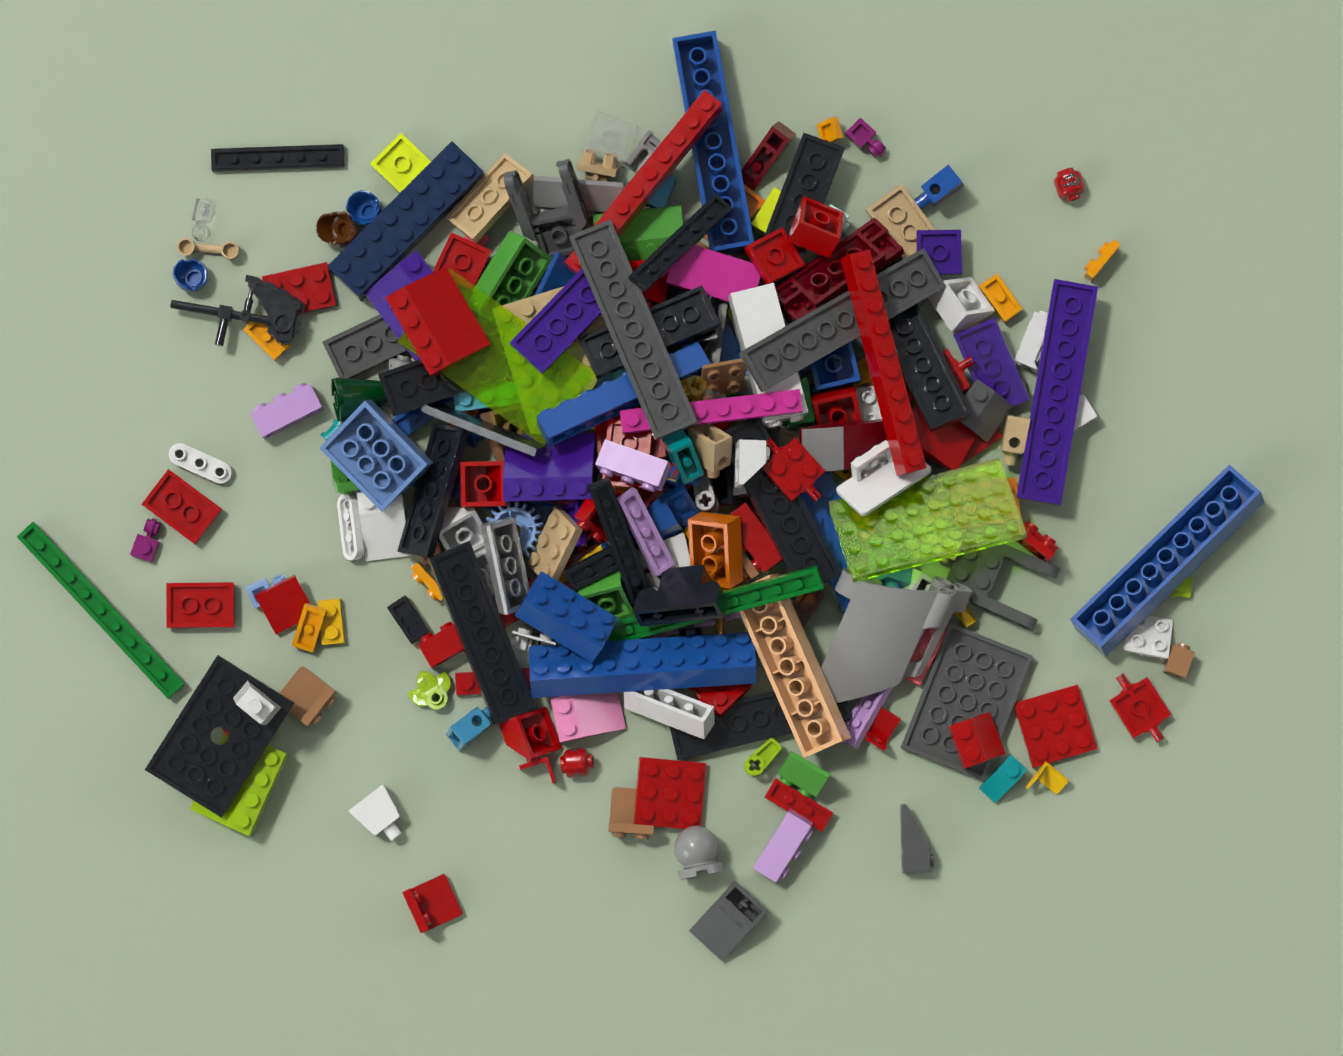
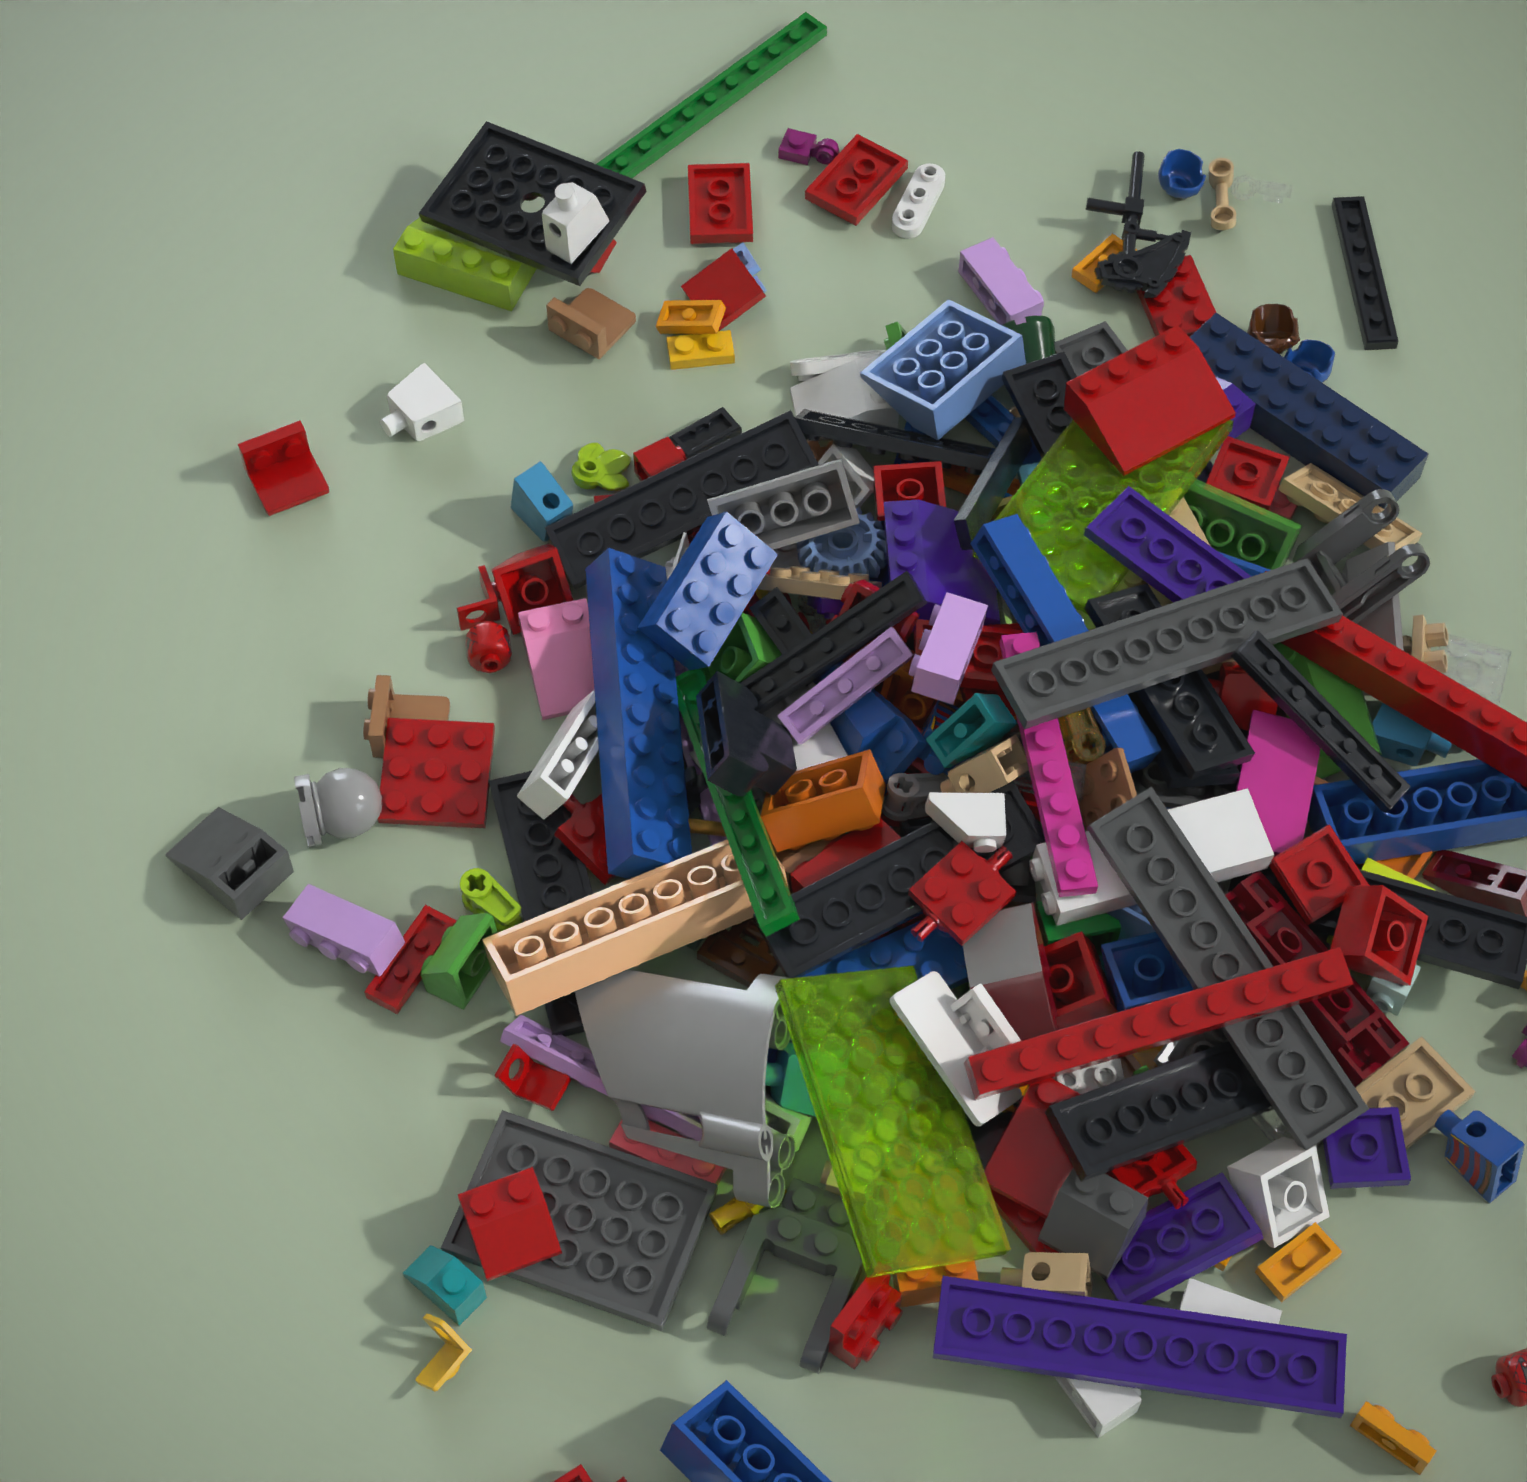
camera: 90 degrees right, 25 degrees down
neon yellow plate [370,133,431,193] -> none
dark grey slope [900,804,934,872] -> none
red plate [1013,684,1097,768] -> none

